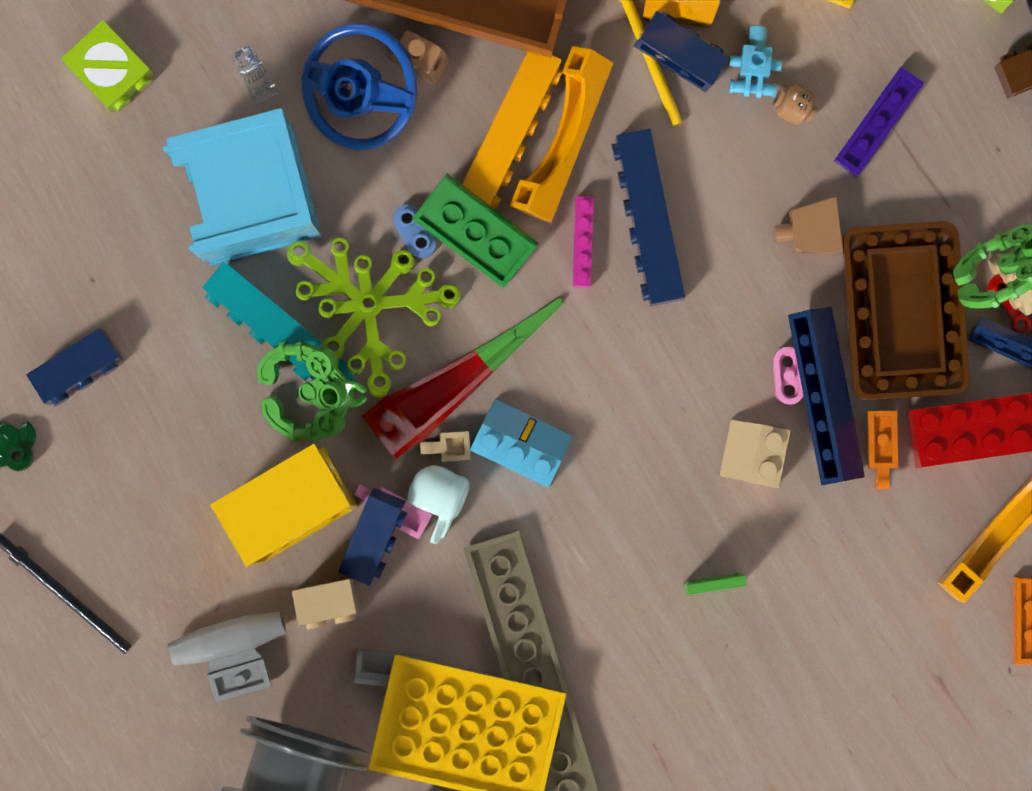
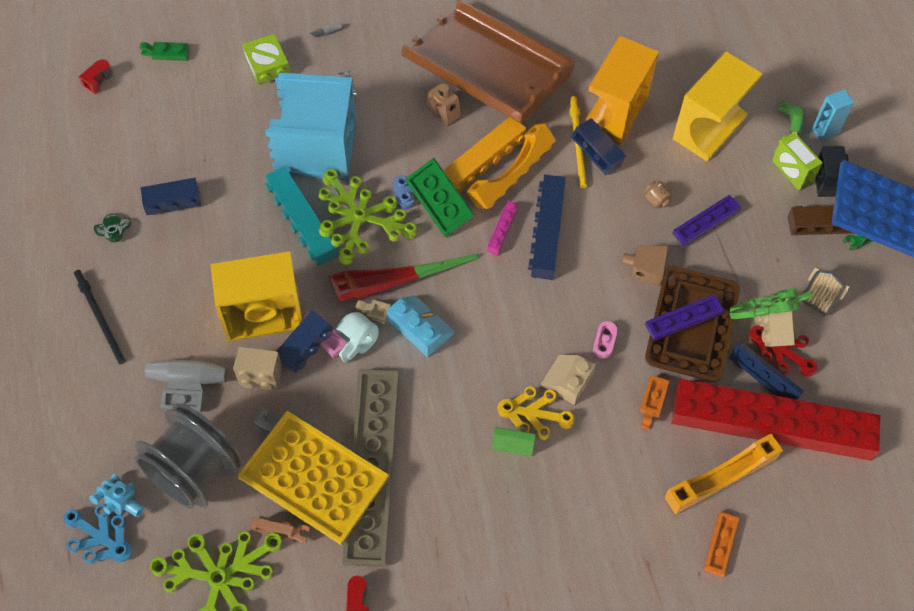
camera: 15 degrees right, 25 degrees down
bright green piece [257,341,367,443] -> none
blue piece [301,23,417,150] -> none
medium azure piece [729,26,782,98] -> none
dark blue brick [788,307,865,485] -> none
none -> yellow plant [497,386,574,440]
none -> dark purple plate [645,295,724,341]

